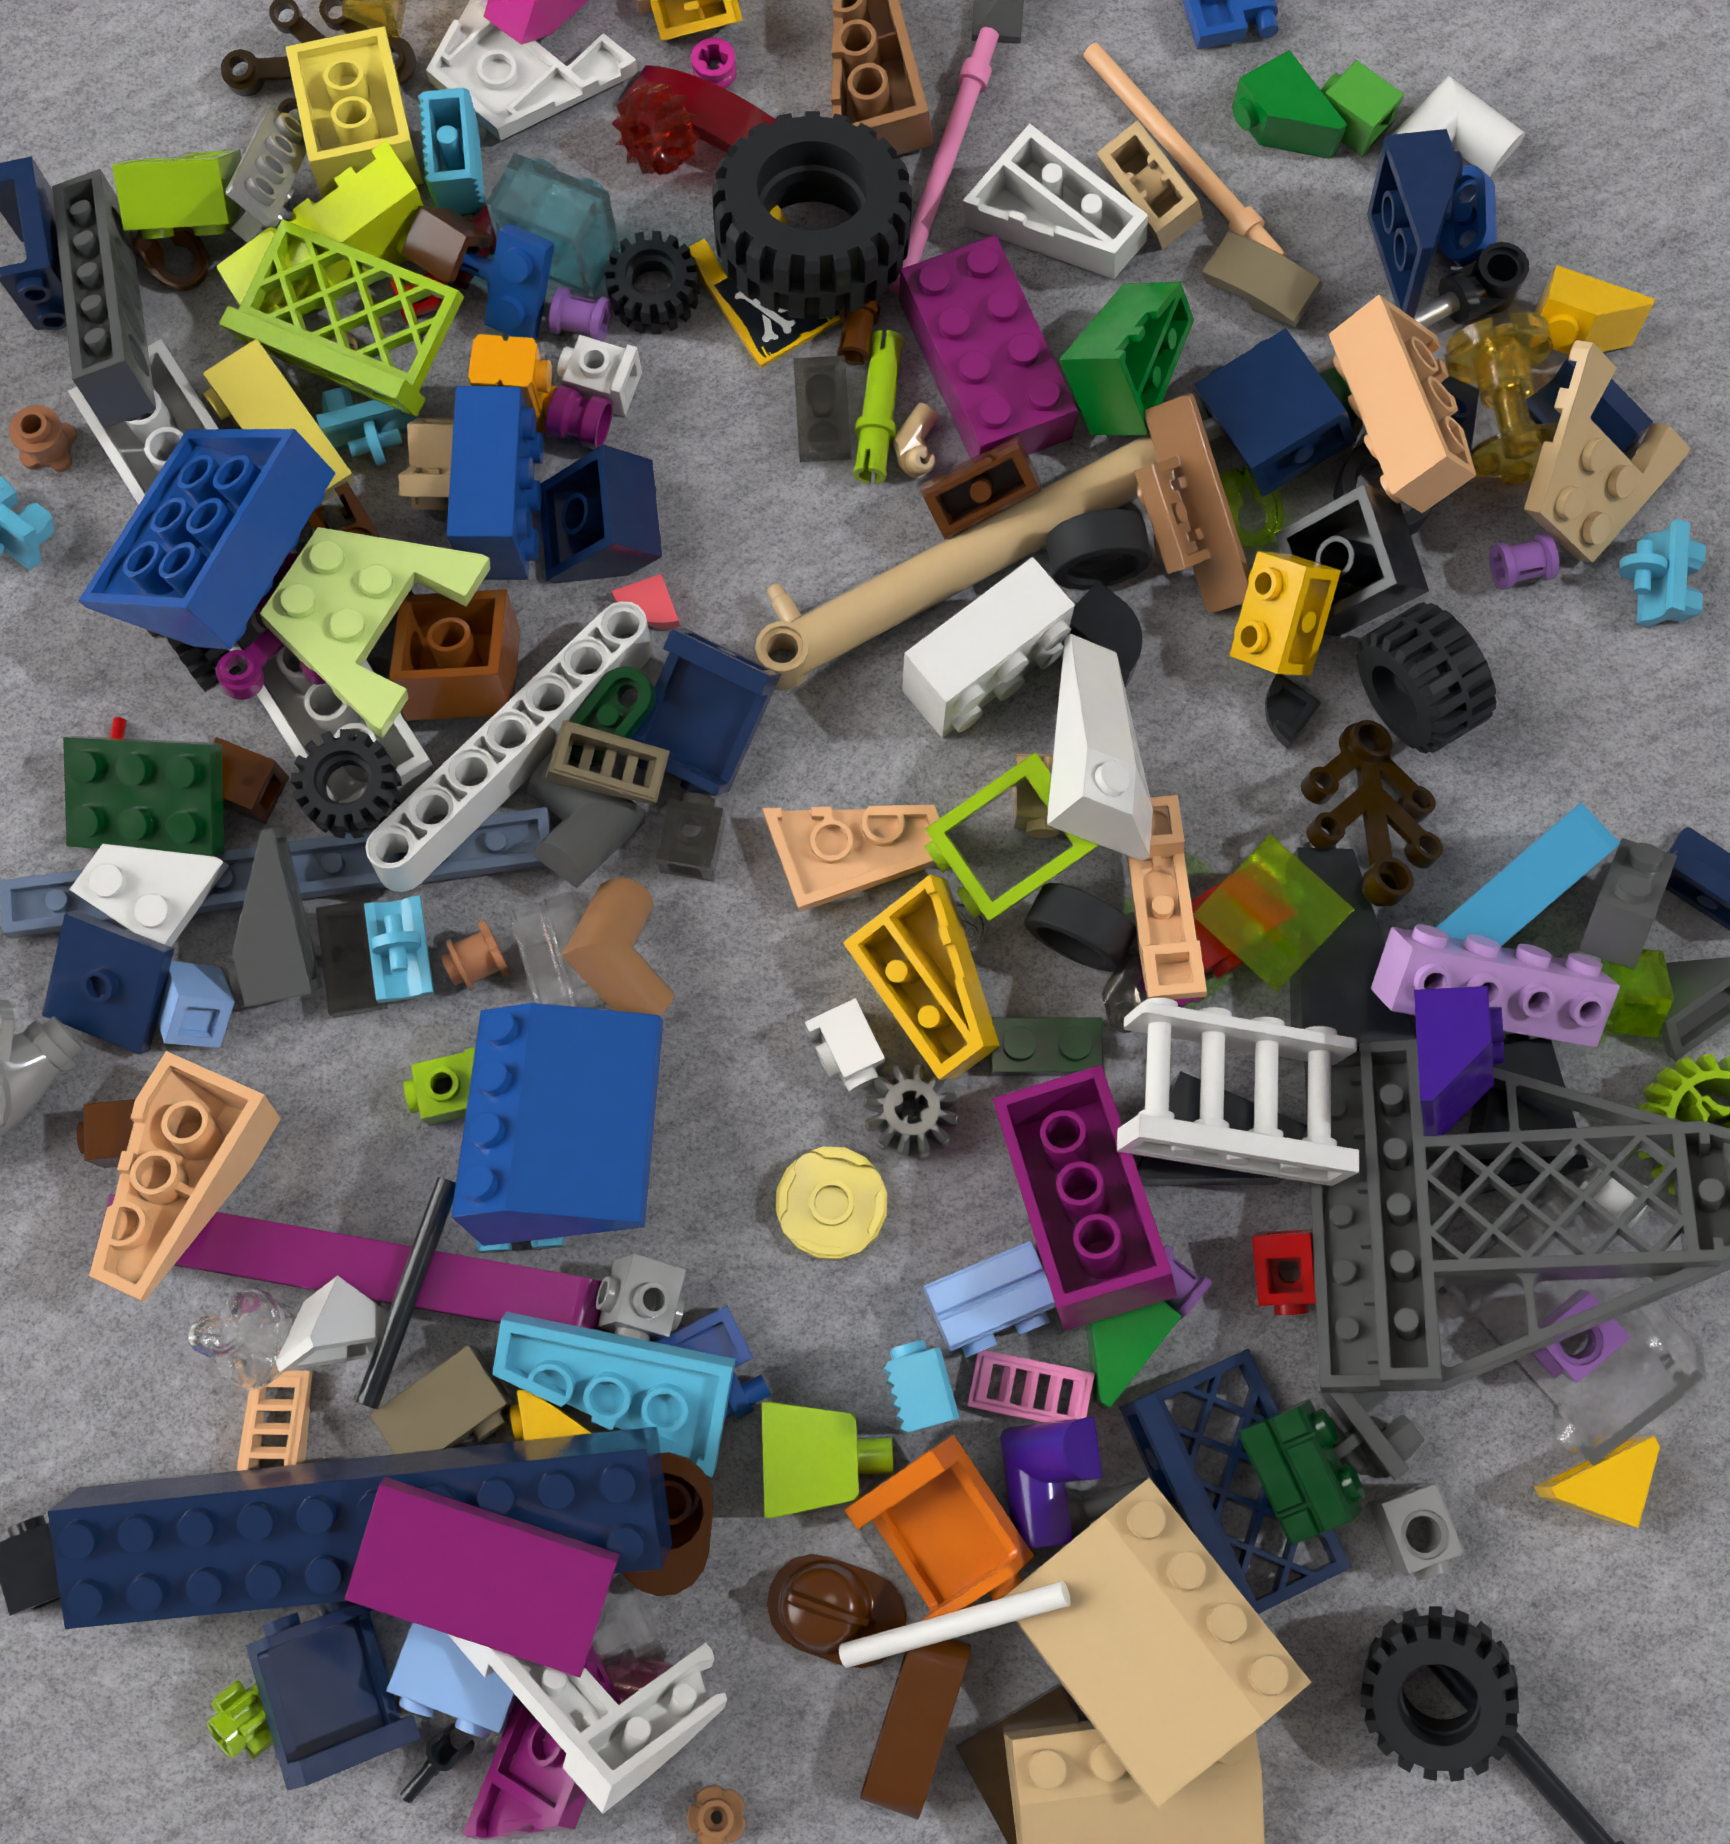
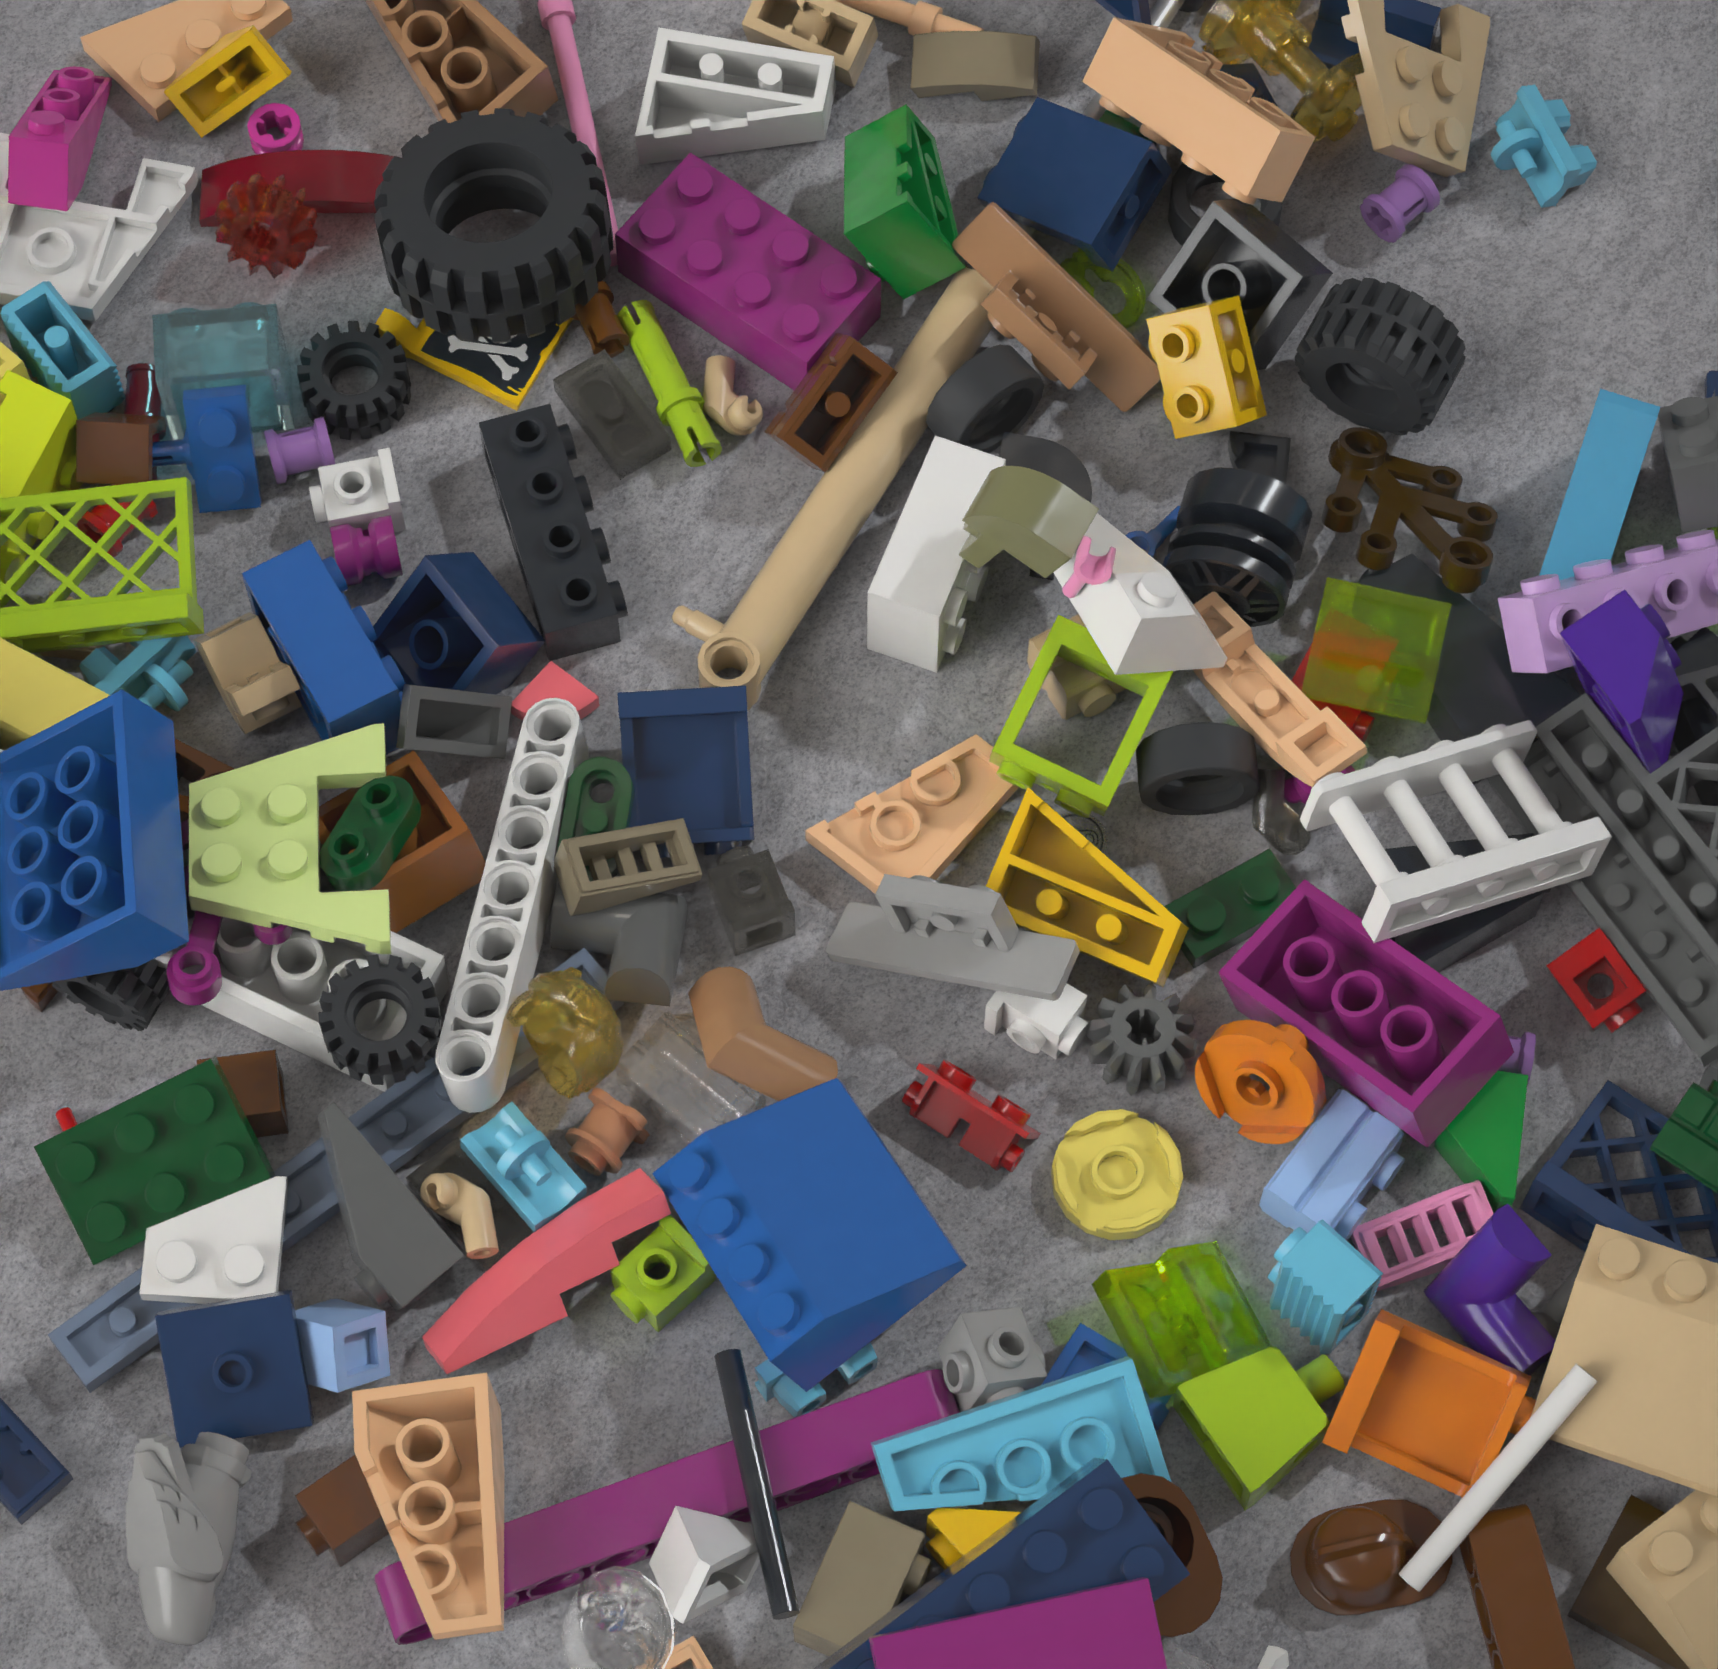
camera: 30 degrees left, 10 degrees down
light orange brick [468,334,558,435] -> none
none -> dark green plate [319,776,421,892]
none -> dark grey slope [396,684,512,759]
none -> tan arm [420,1172,499,1259]
none -> coral slope [422,1168,671,1374]
none -> black brick [479,404,628,661]
none -> clear yellow hair [506,967,624,1099]
none -> light grey bracket [826,874,1080,1001]
none -> red hinge [902,1060,1041,1172]
none -> olive brick [958,466,1099,578]
none -> bright pink hand [1062,536,1116,598]
none -> clear neon green slope [1091,1241,1273,1399]
none -> blue hand [1125,506,1180,561]
none -> black wheel [1162,467,1312,627]
none -> orange plate [1195,1020,1327,1144]

